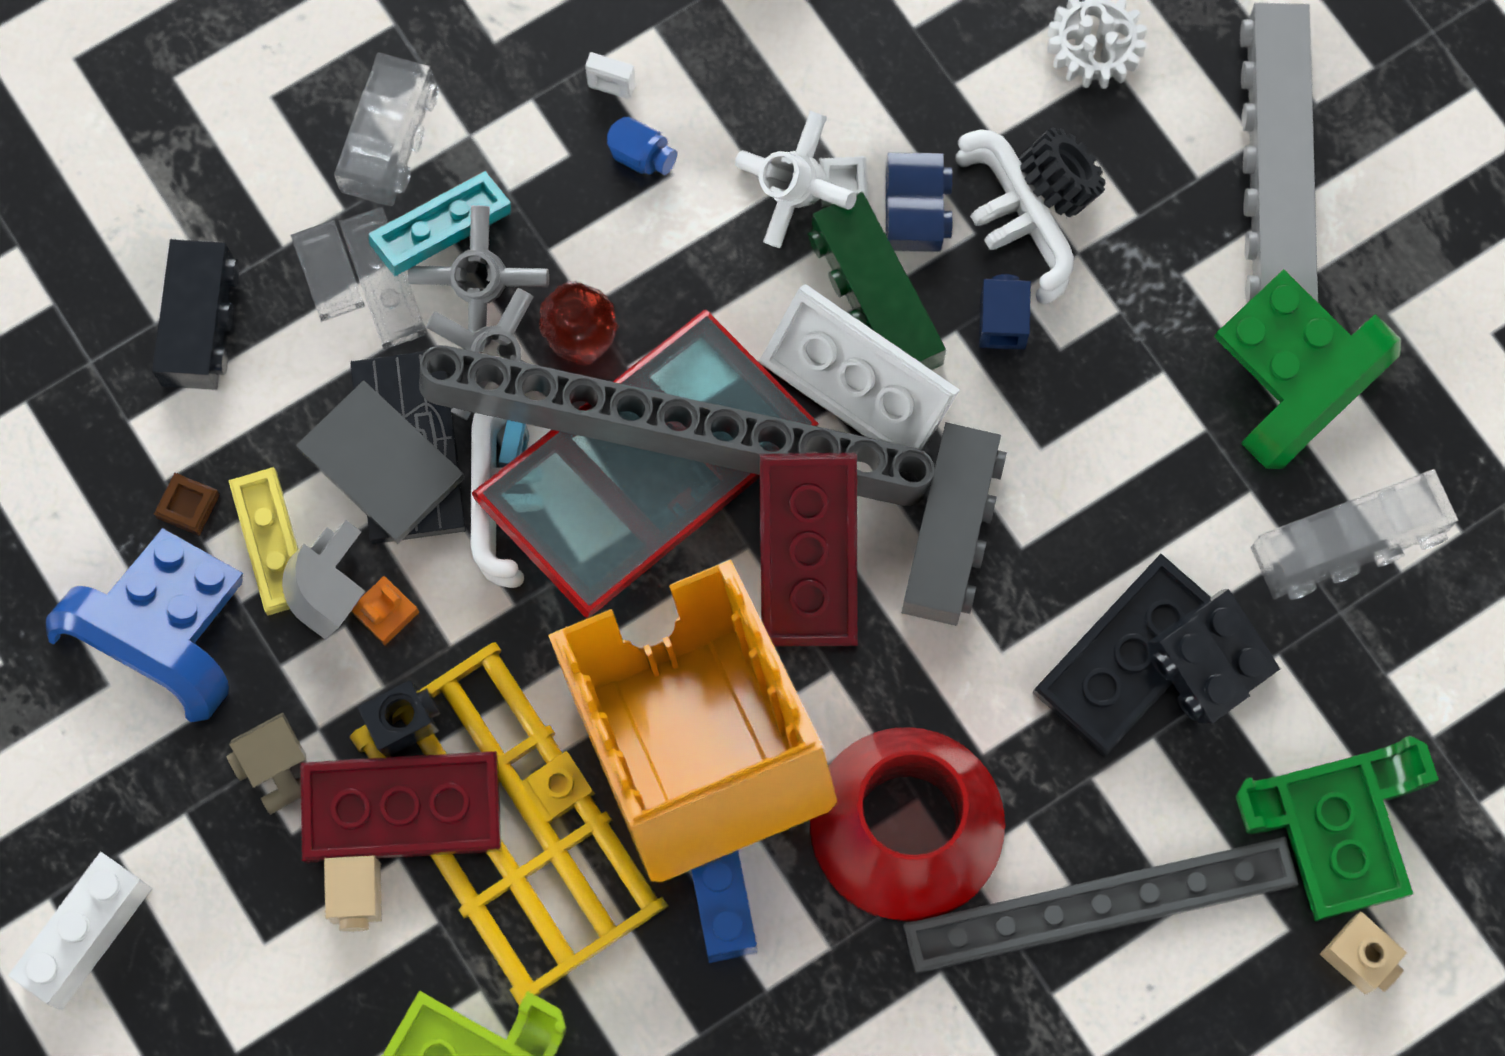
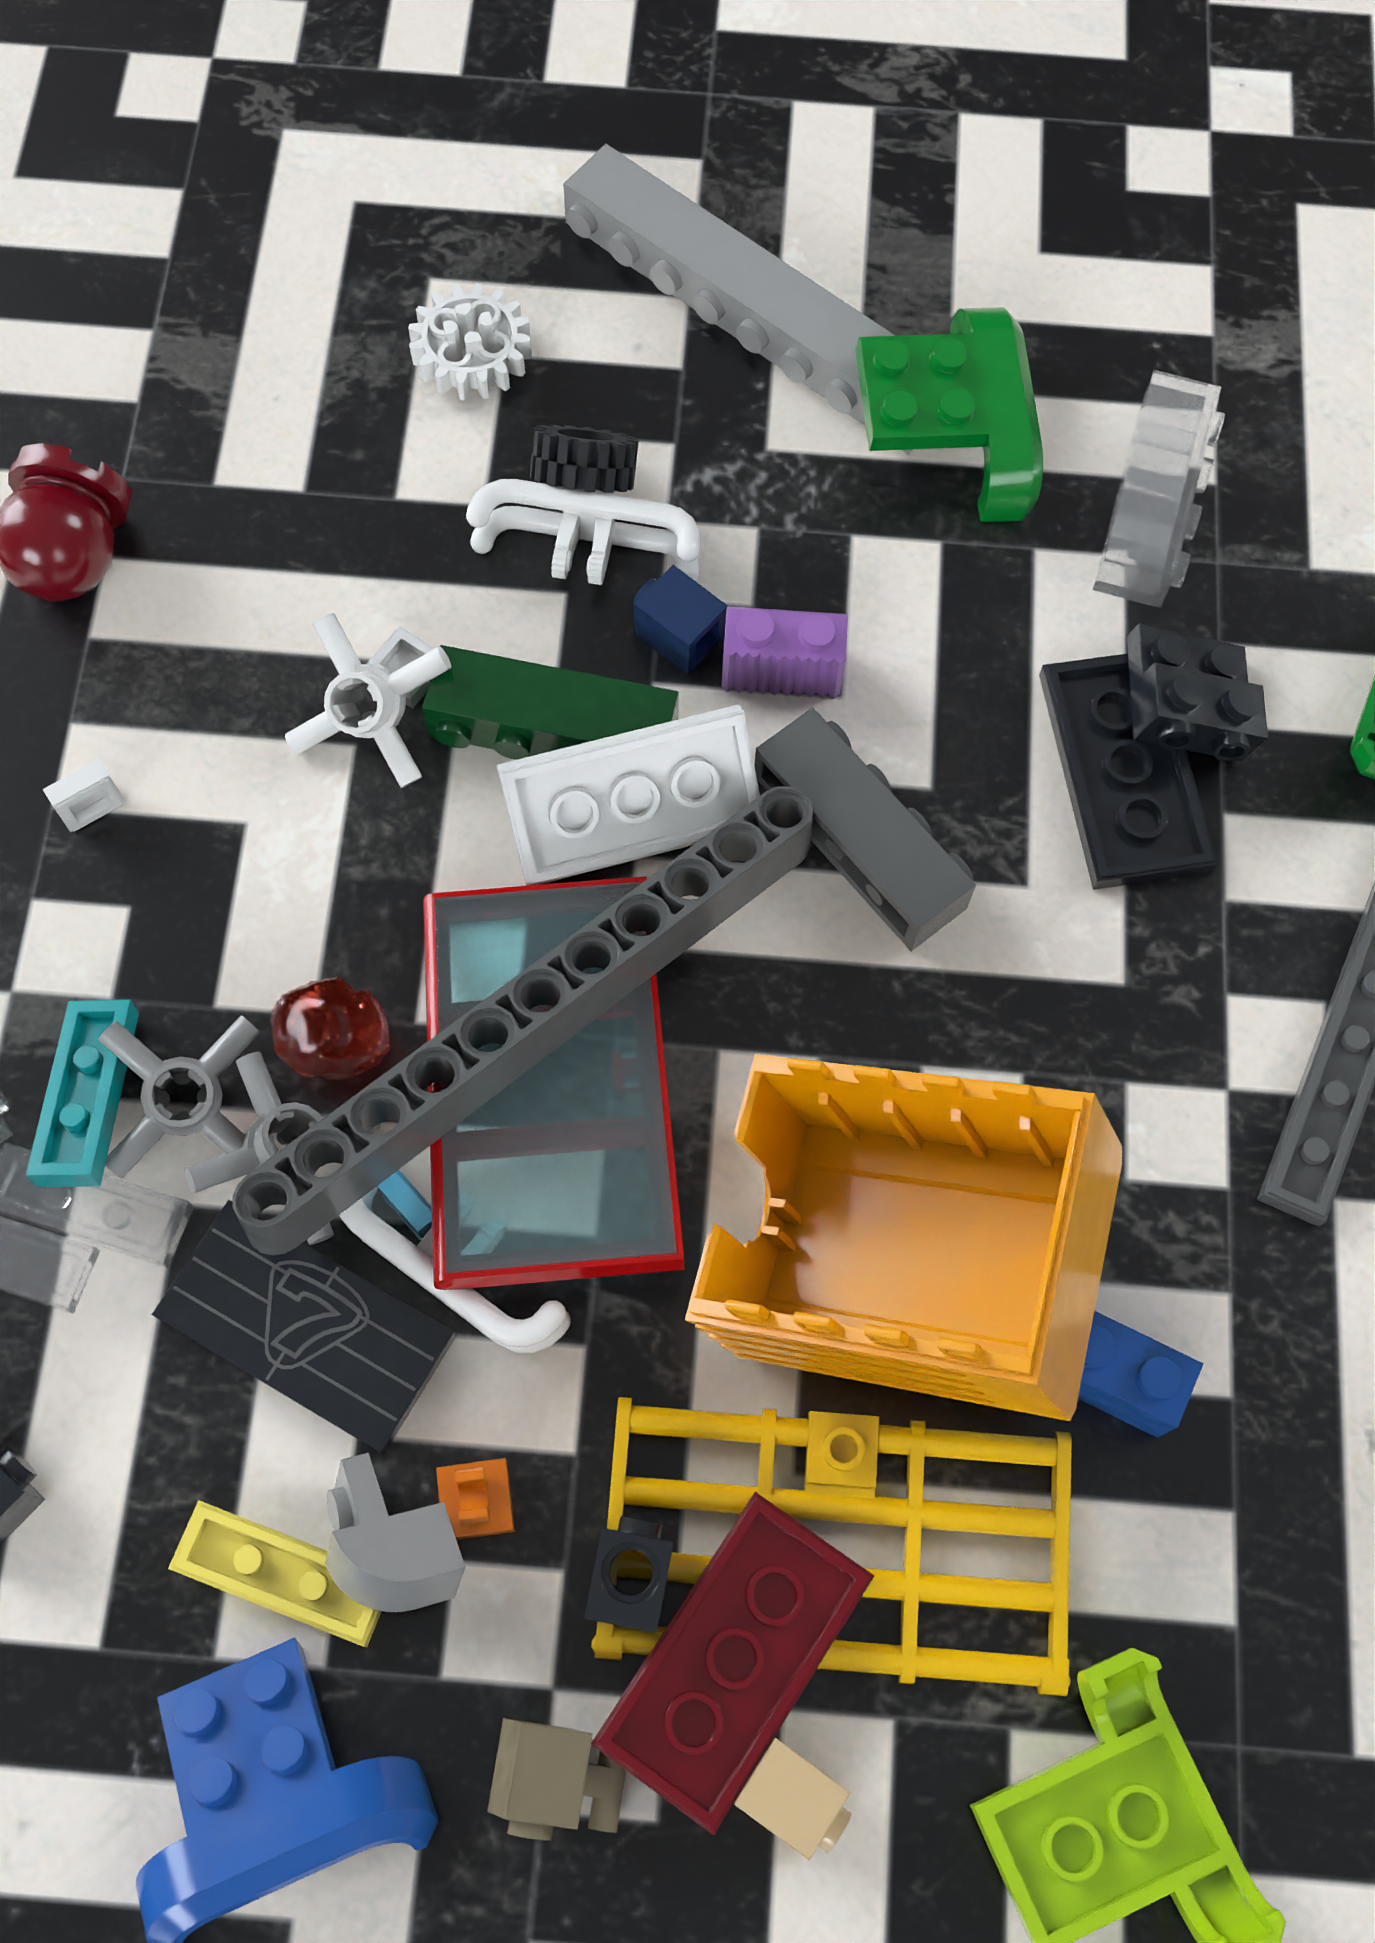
camera: 55 degrees left, 5 degrees down
reddish brown tile [154,472,220,536] -> none
dark grey tile [296,380,465,544] -> none
blue arm [607,117,677,175] -> none
dark red tile [760,453,858,646] -> none
red cone [810,727,1005,922] -> none
dark blue brick [885,153,953,252] -> none
none -> medium lavender brick [721,606,848,699]

